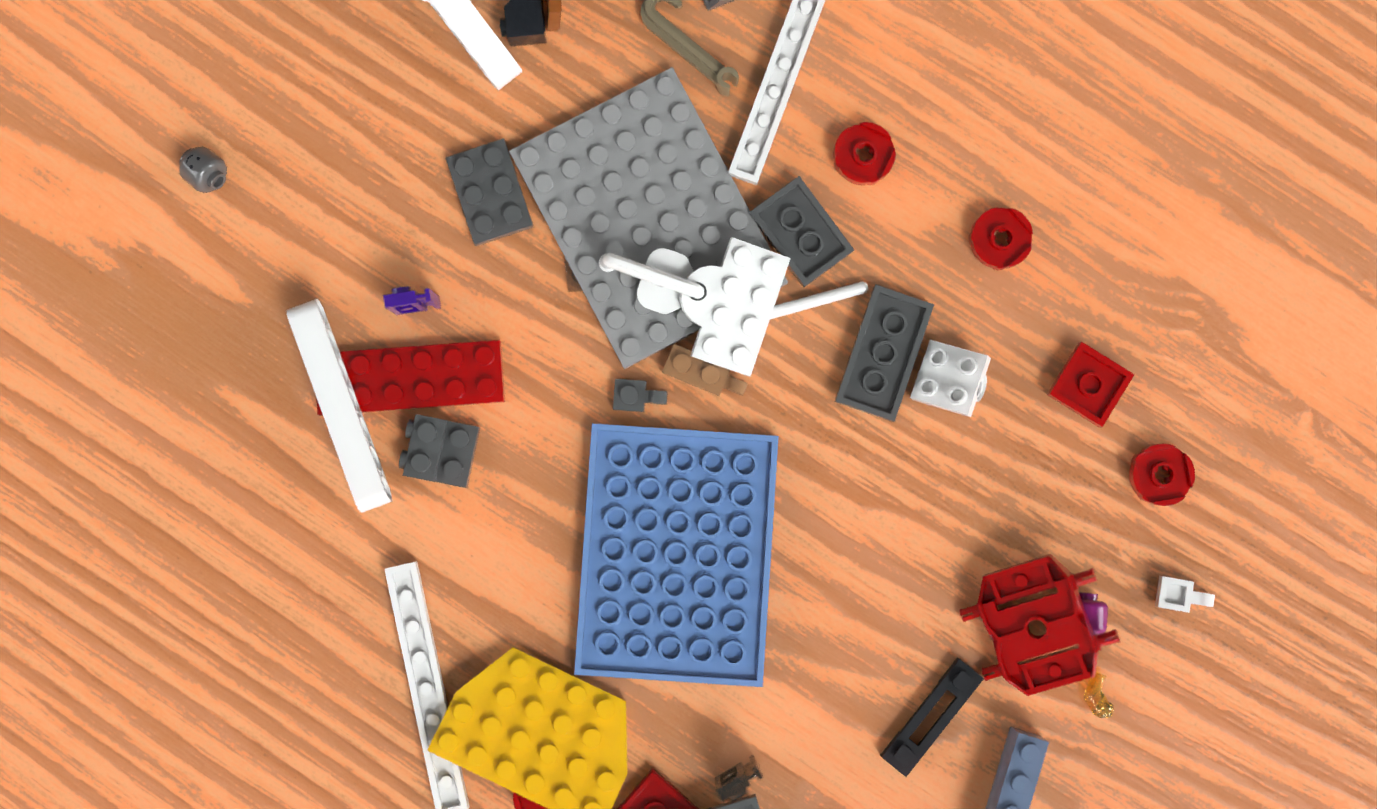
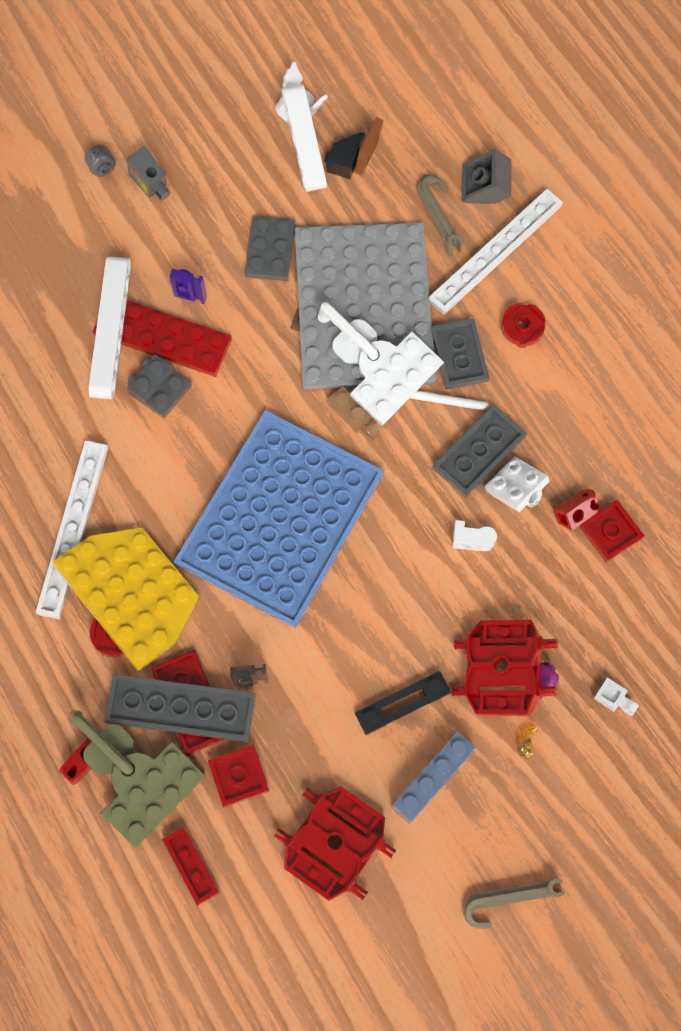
camera: 30 degrees right, 15 degrees down
dark grey plate [613,379,668,412] -> none
red plate [969,207,1033,270] -> none
red plate [1129,443,1195,506] -> none
none -> dark grey torso [127,146,170,201]
none -> white leg [452,520,497,551]
none -> red leg [553,489,600,531]

